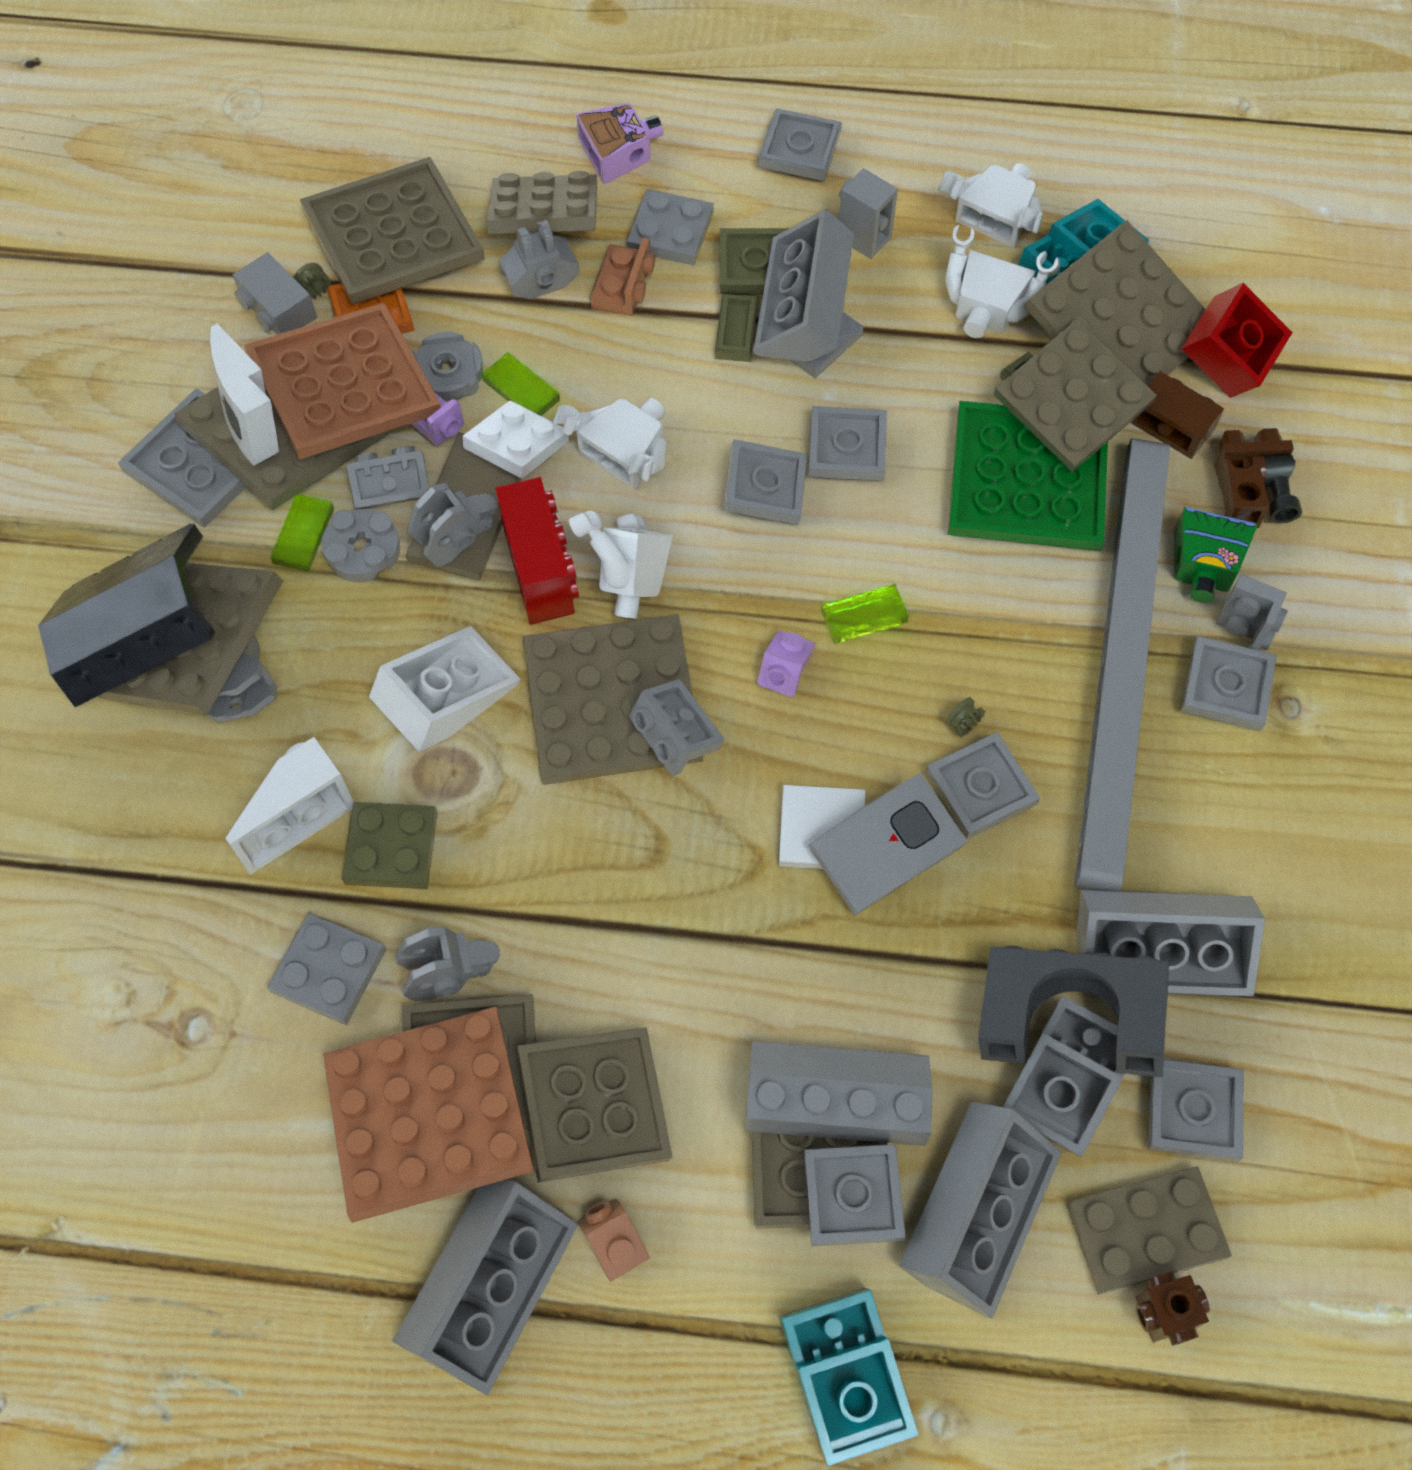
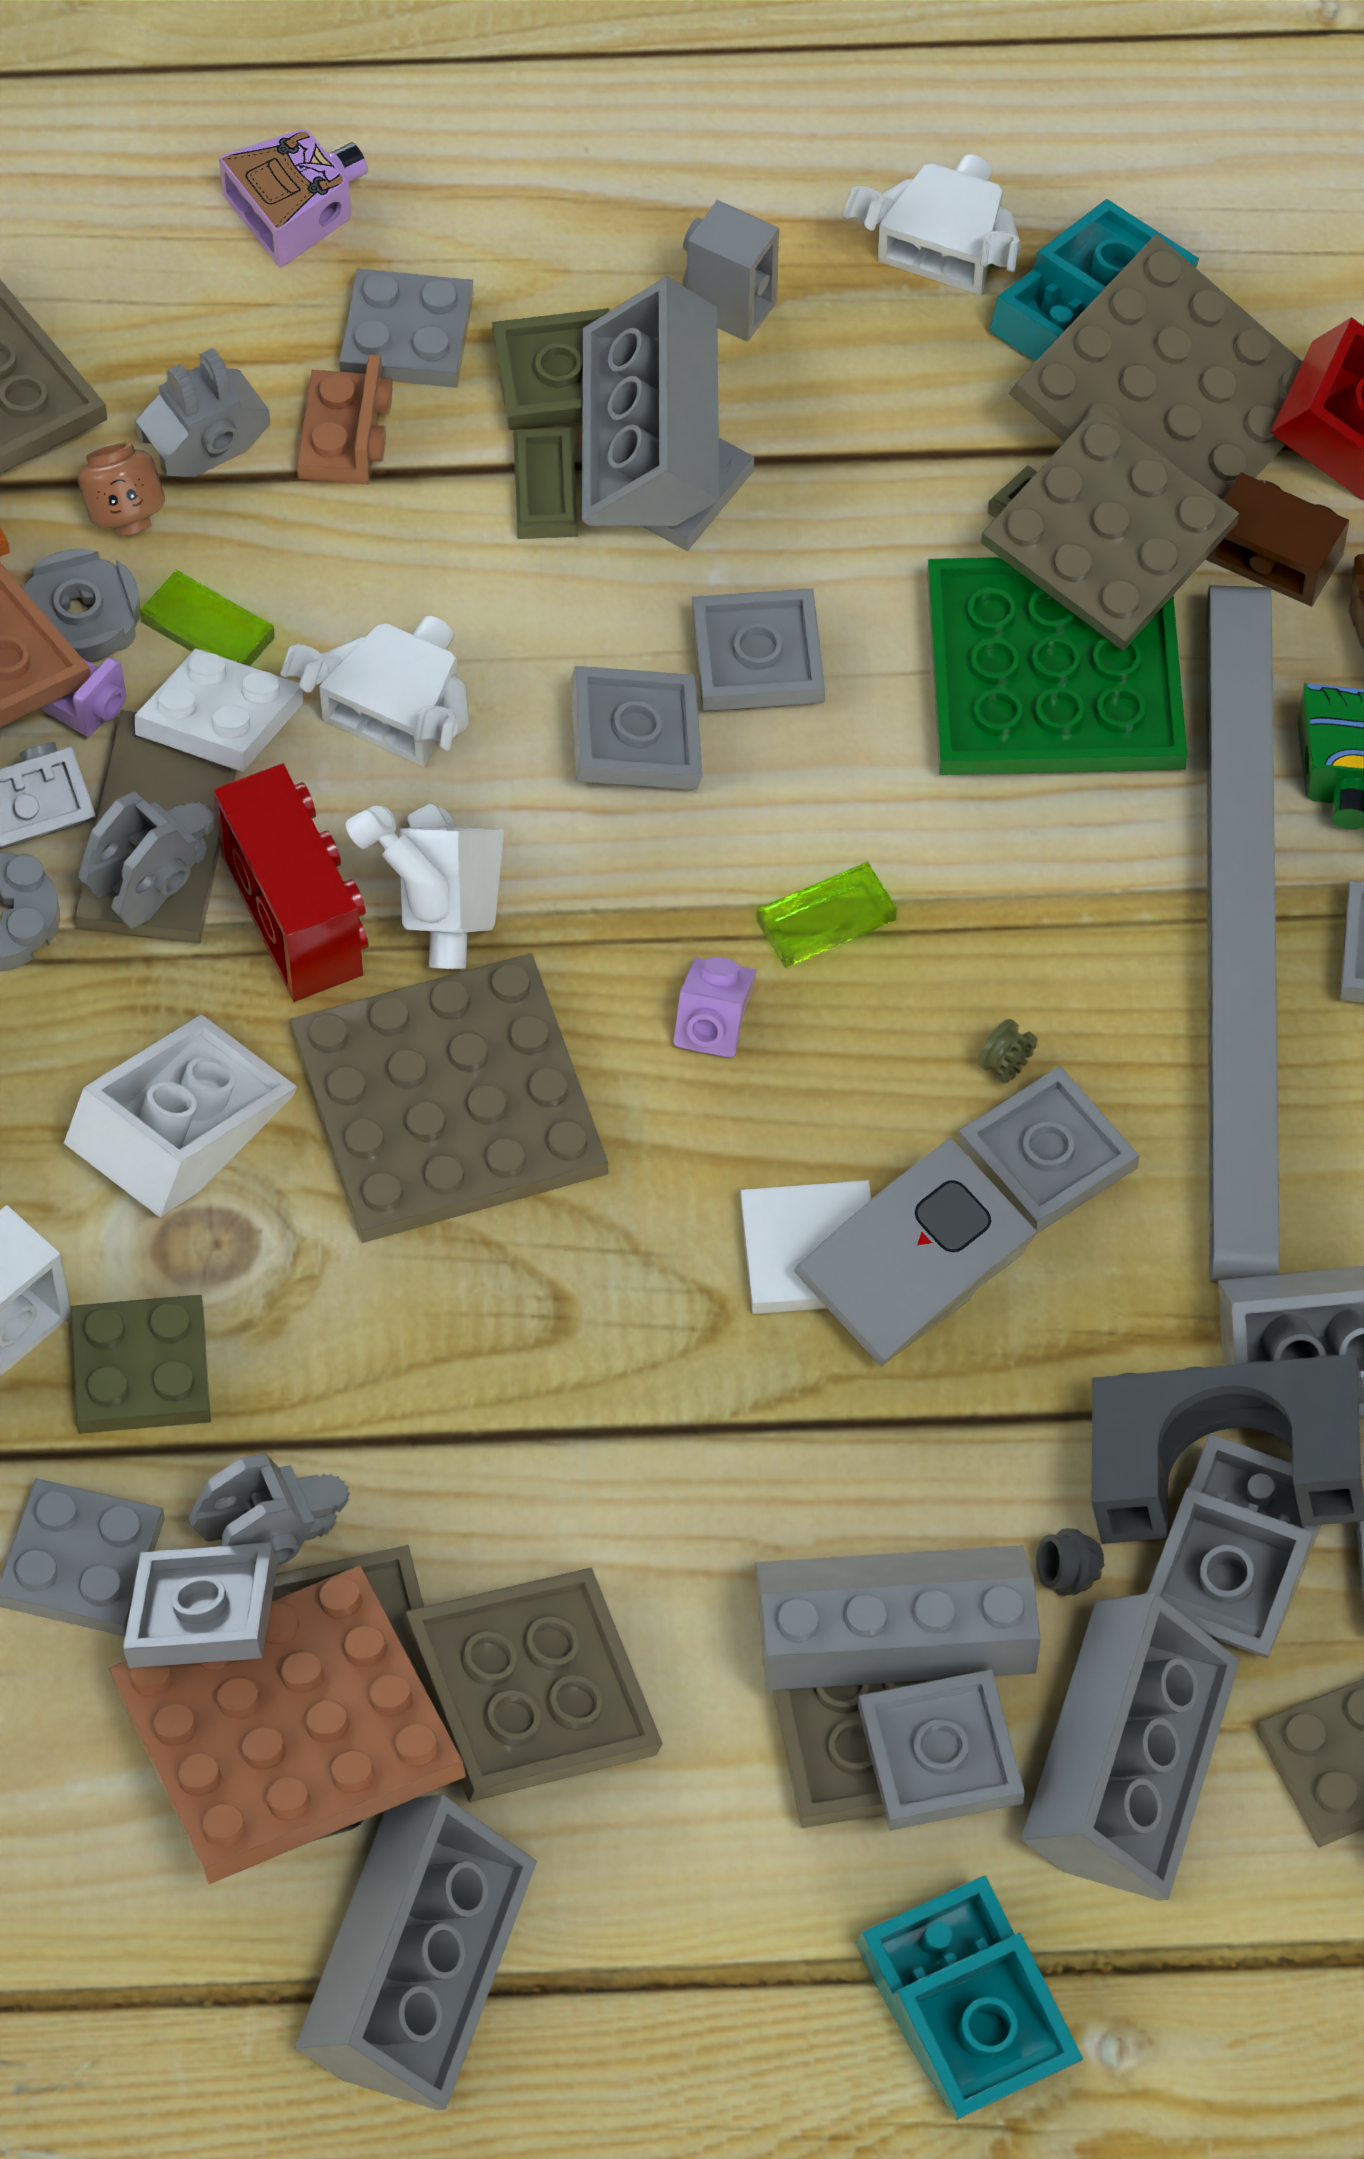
camera: 10 degrees left, 5 degrees down
dark tan plate [487,171,597,234] -> none
nougat bracket [577,1199,650,1282] -> none
light grey bracket [629,679,725,776] -> none
light grey plate [758,108,842,181] -> none
white torso [945,225,1060,338] -> none
none -> nougat head [78,442,165,536]
none -> light grey plate [123,1542,278,1668]
none -> dark grey plate [1036,1528,1105,1596]

